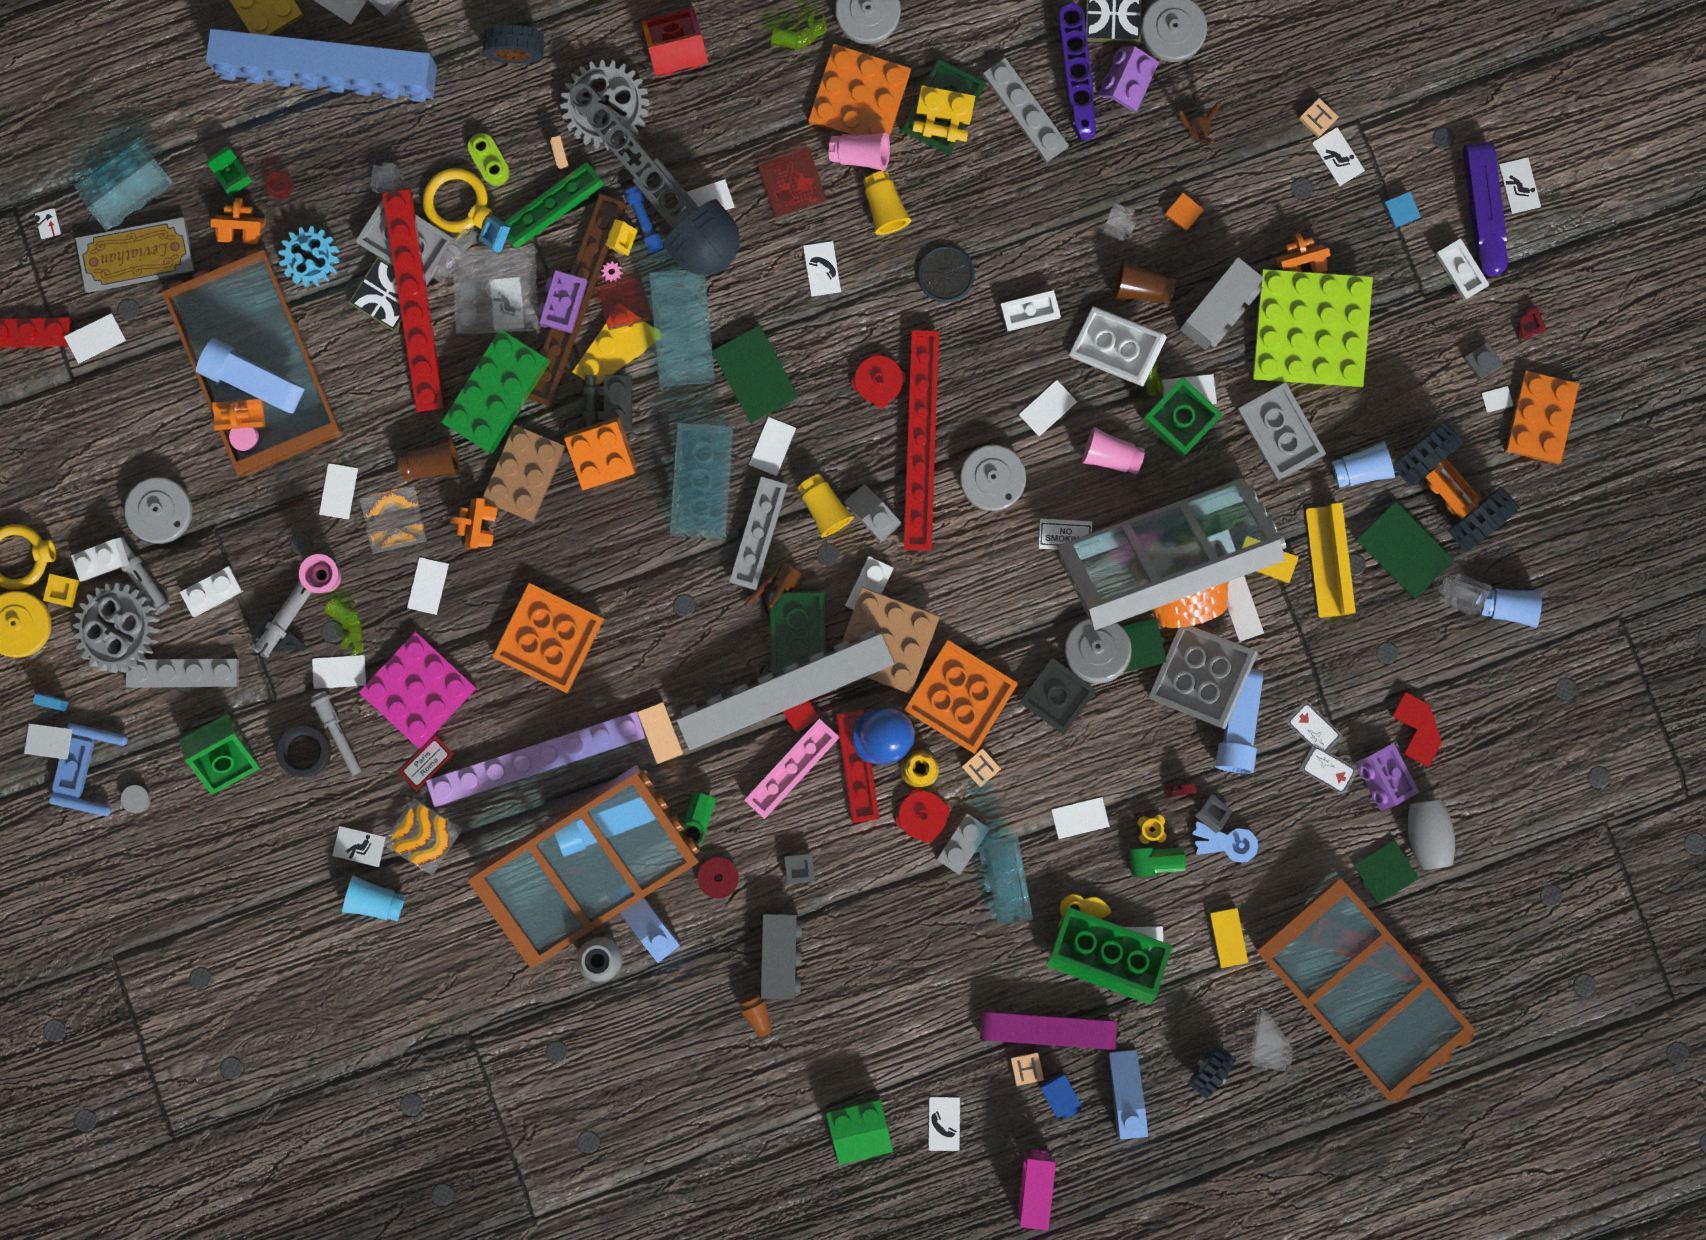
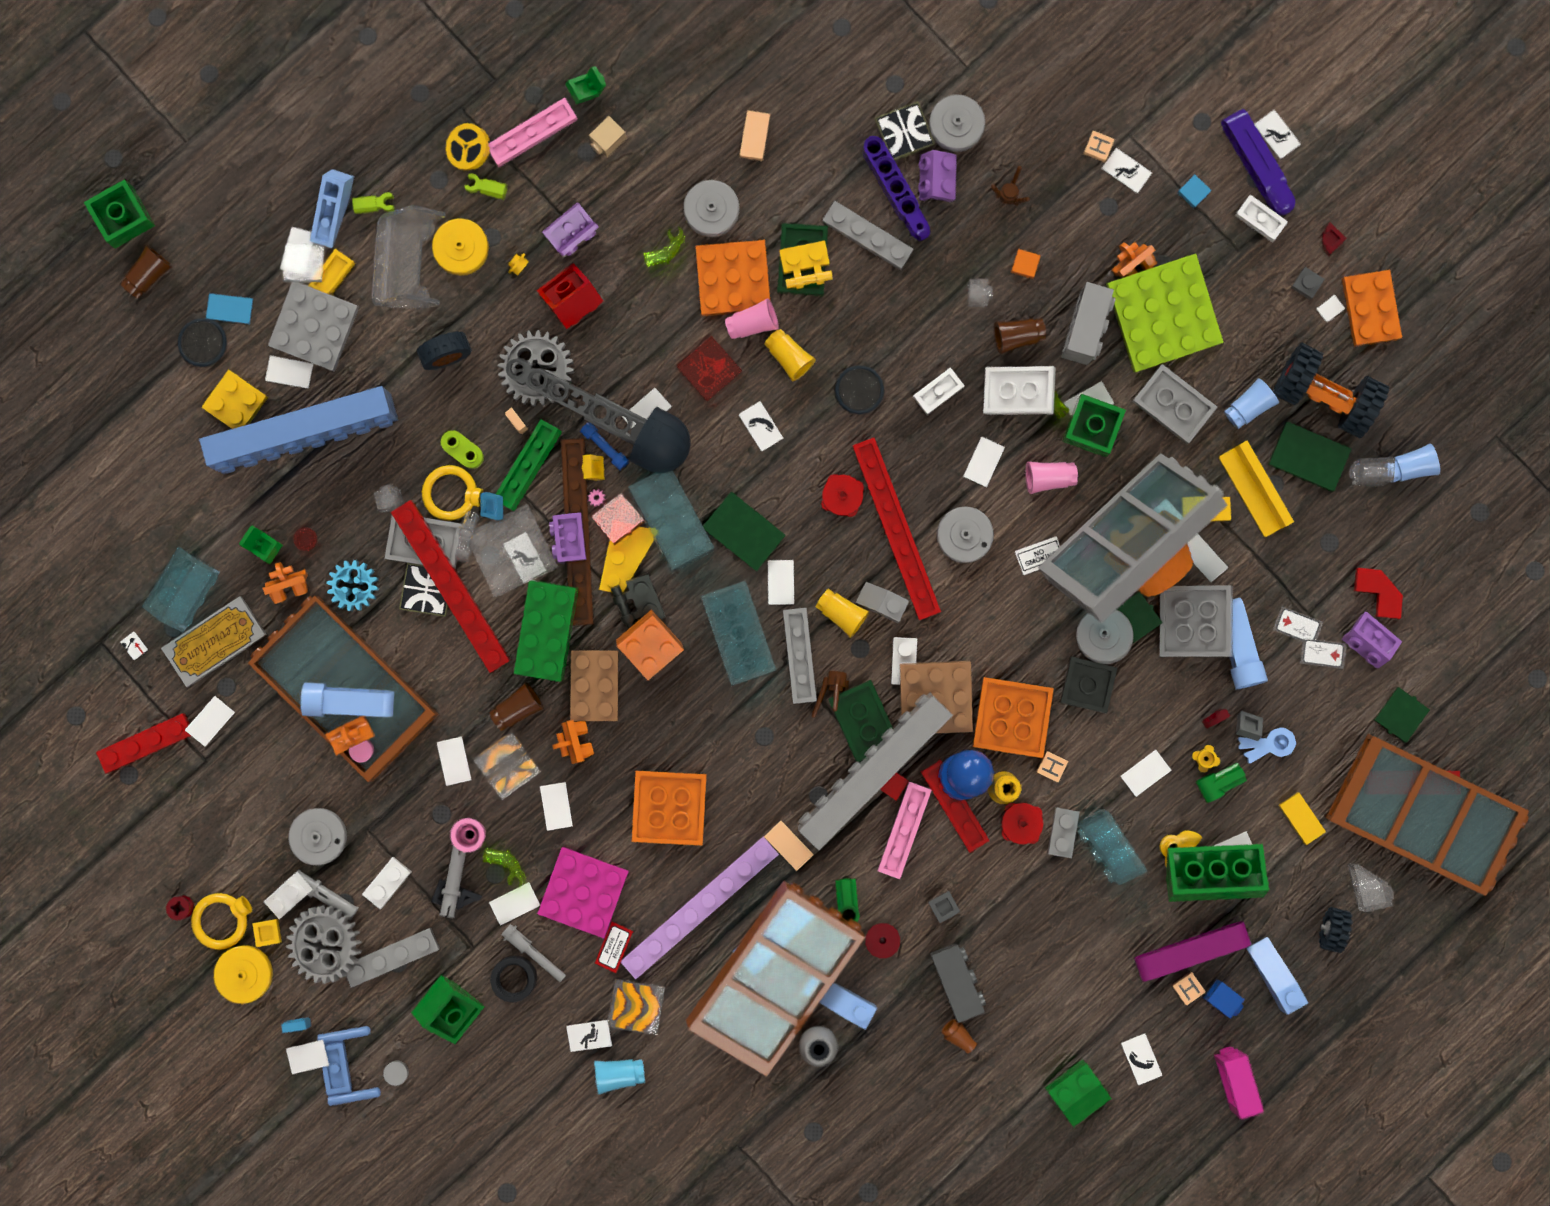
camera: 20 degrees left, 0 degrees up
light grey piece [1408,799,1455,870] -> none

